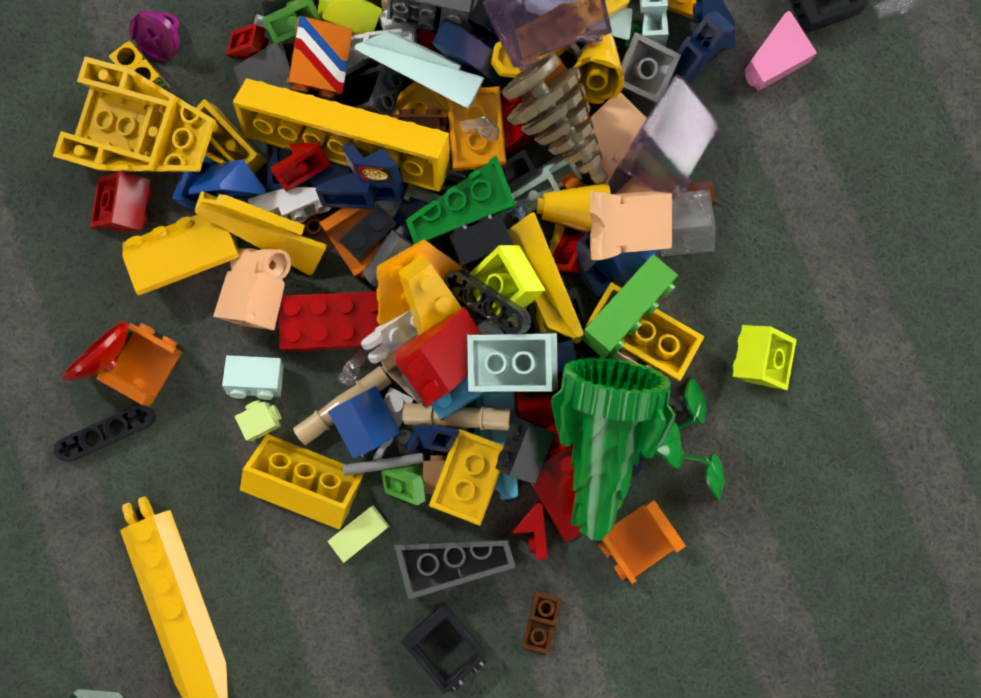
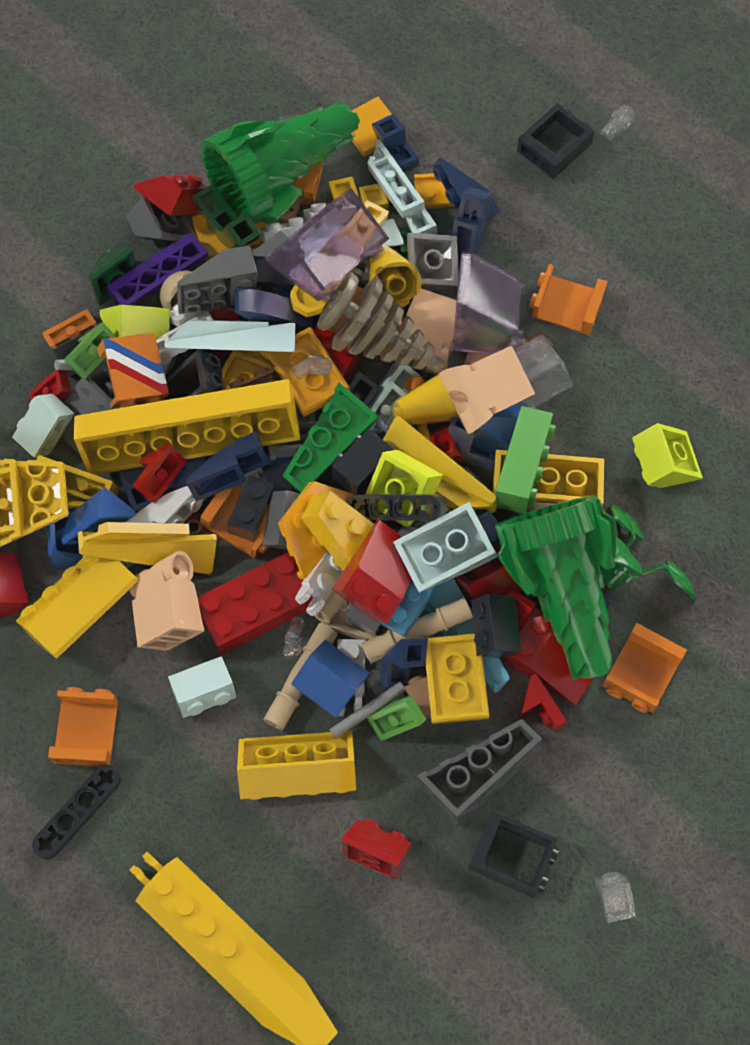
camera: 25 degrees left, 15 degrees down
red dish [61,320,128,381] -> none
yellowish green brick [235,400,281,441] -> none
yellowish green slope [327,505,389,563] -> none
dark blue slope [341,142,402,185] -> none
reddish brown slope [521,592,562,655] -> none
bright pink slope [744,11,817,91] -> none
none -> light aqua brick [12,394,74,458]
none -> red slope [341,819,411,880]
none -> orange panel [529,264,608,335]

